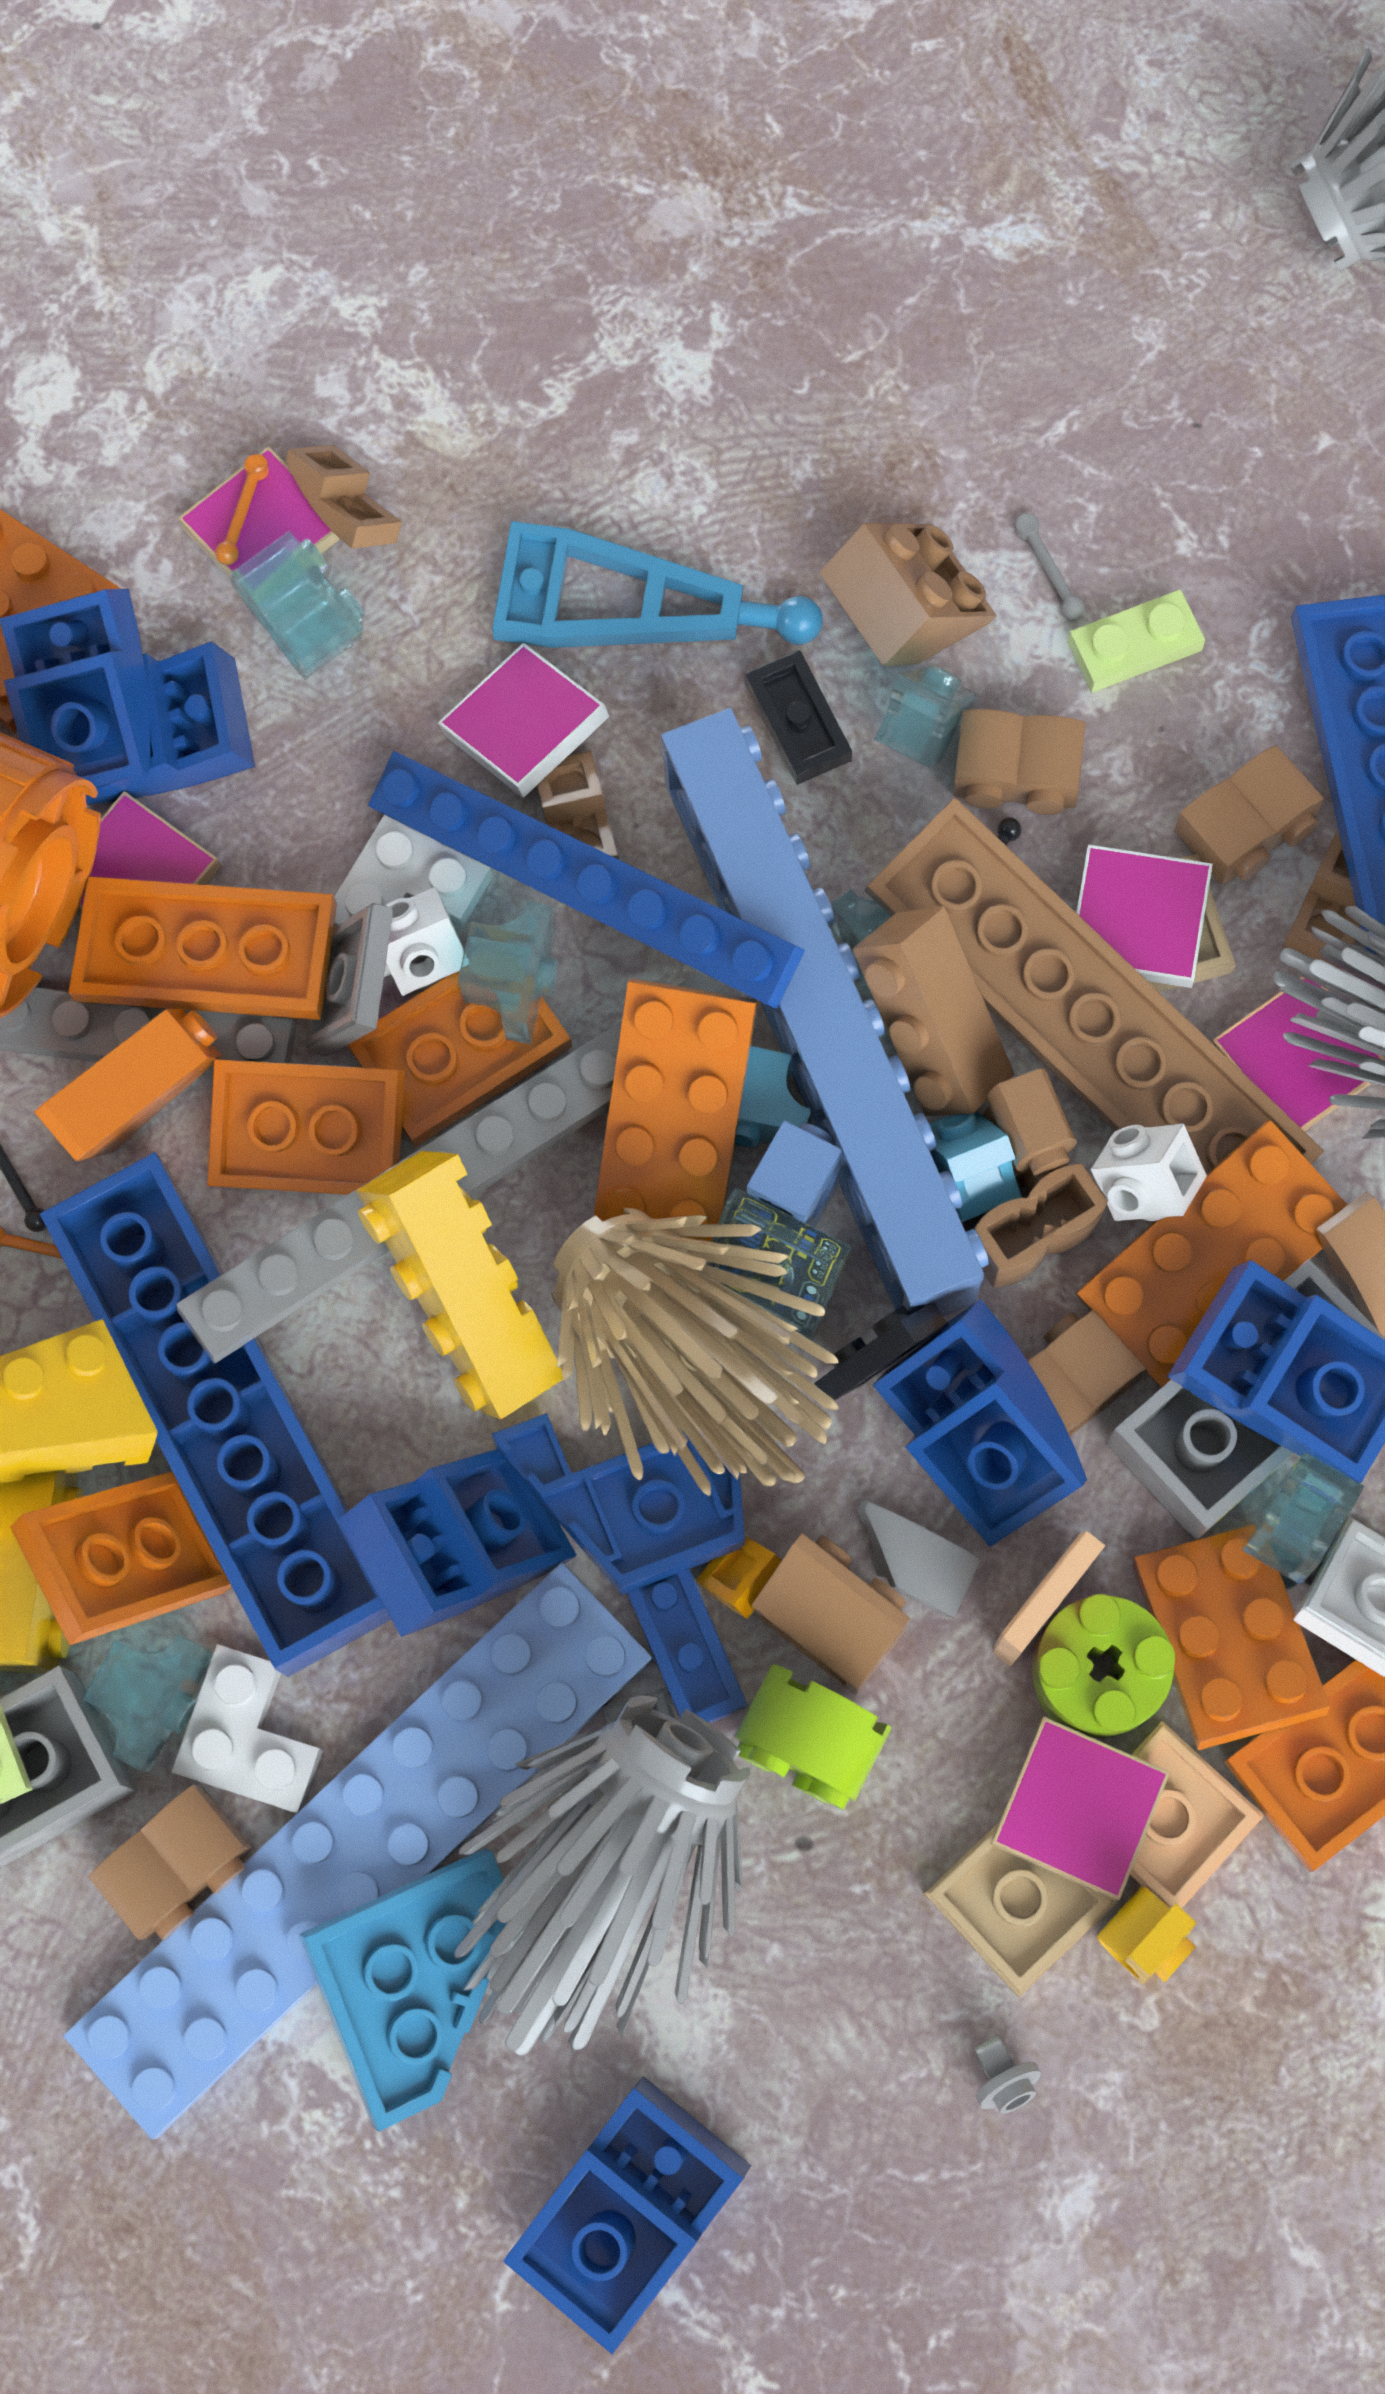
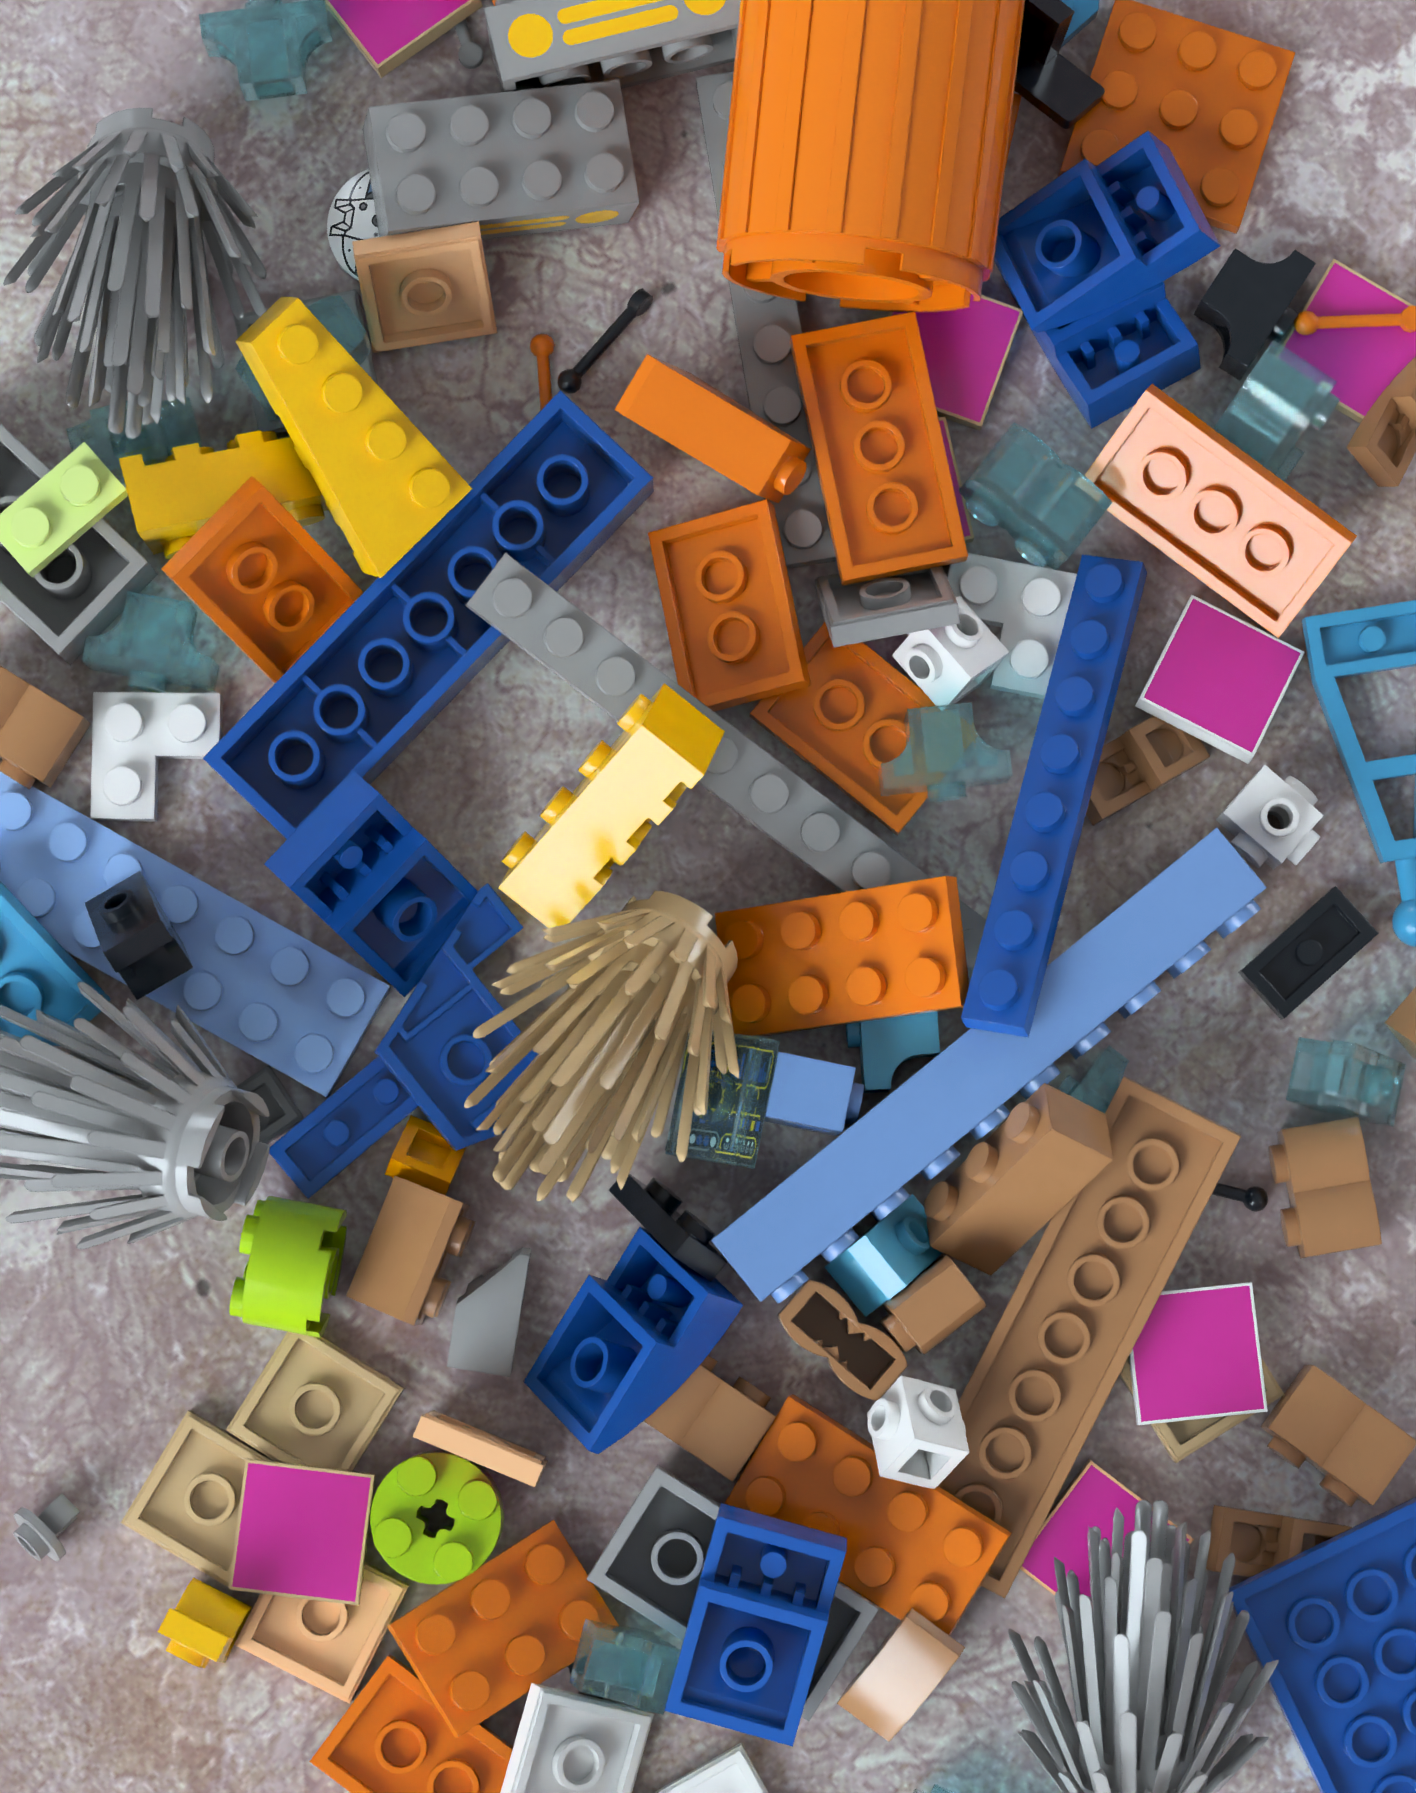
camera: 65 degrees right, 10 degrees up
none -> black brick [85,871,193,1000]
none -> tan tile [226,1332,405,1471]
none -> clear light blue brick [958,423,1112,570]
none -> plate [1076,384,1357,639]
none -> black brick [1194,248,1316,381]
none -> white brick [1216,765,1324,870]

